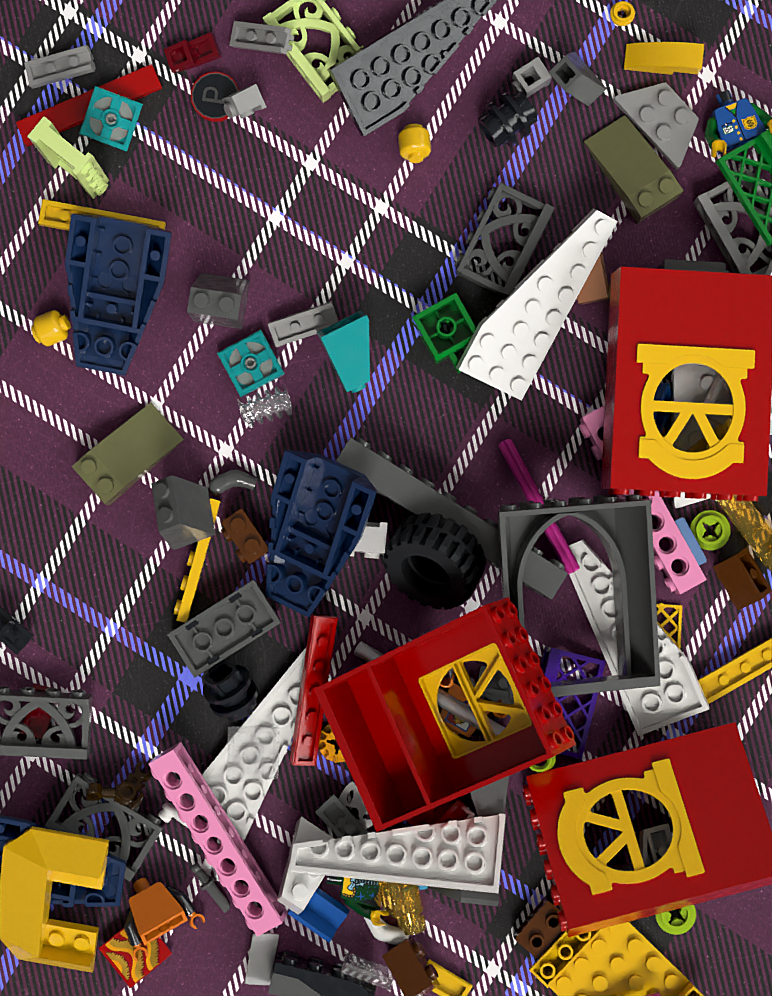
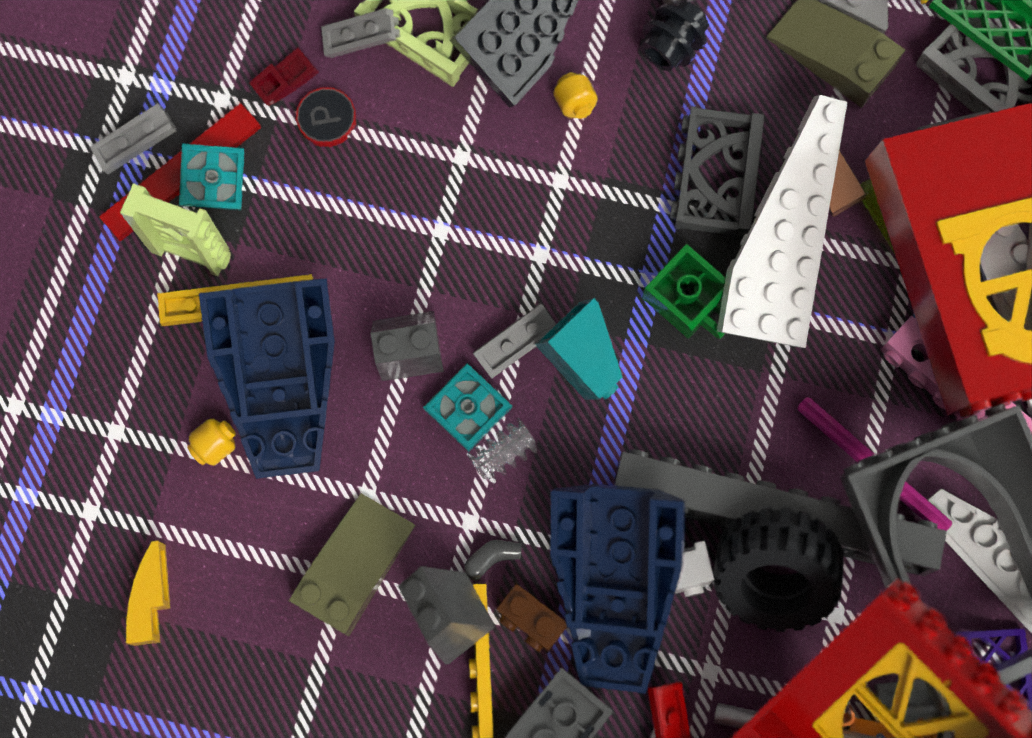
camera: 15 degrees left, 10 degrees down
light grey brick [222,84,266,119] -> none

